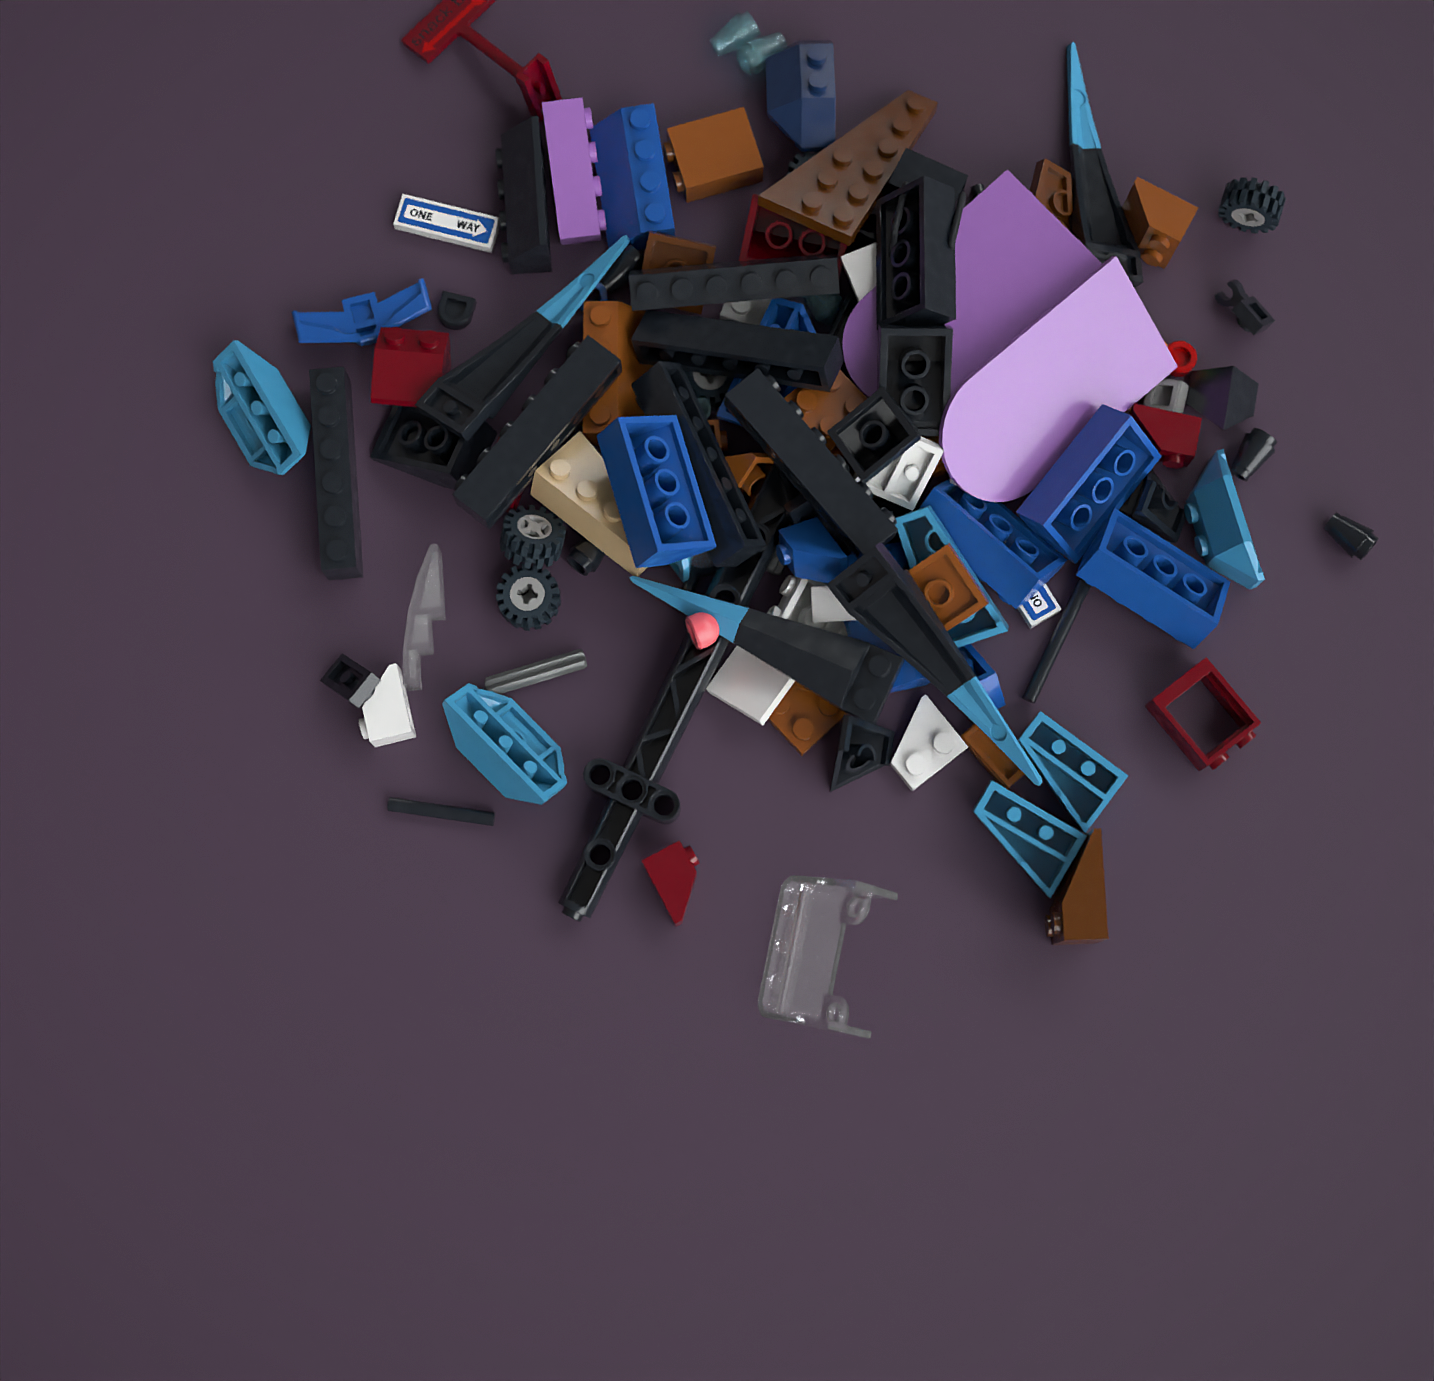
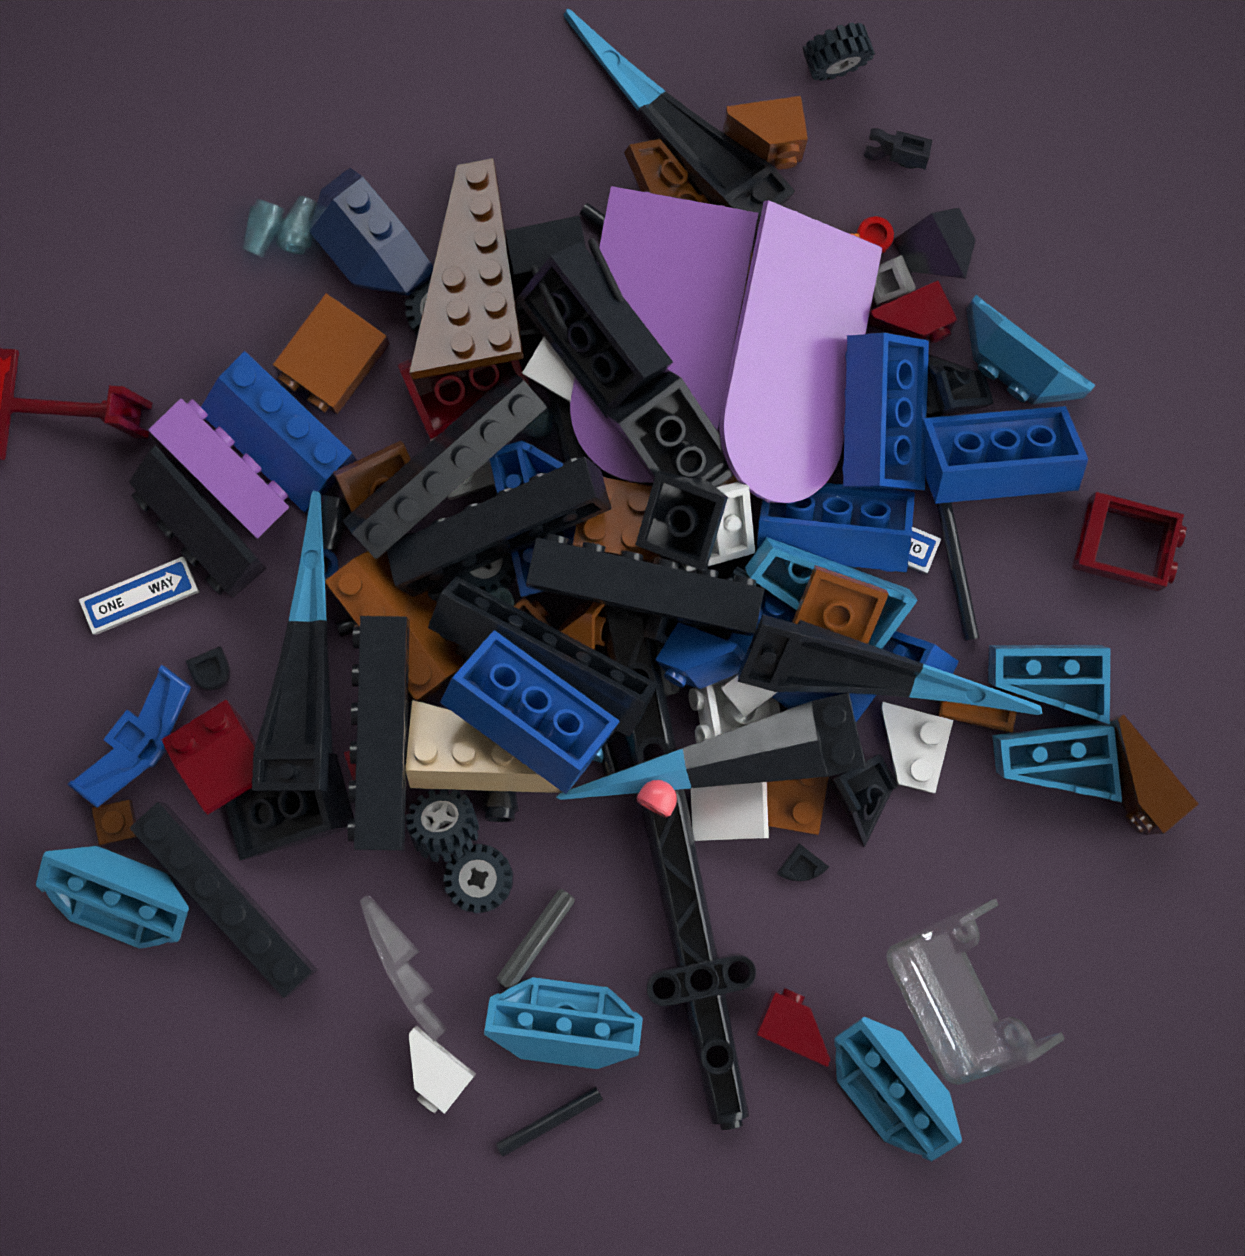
camera: 40 degrees left, 5 degrees up
black plate [320,653,381,708] -> none
black cone [1230,428,1277,481] -> none
black cone [1324,512,1379,560] -> none
none -> reddish brown plate [92,800,137,845]
none -> black tile [776,843,830,881]
none -> dark azure wedge [834,1017,962,1162]

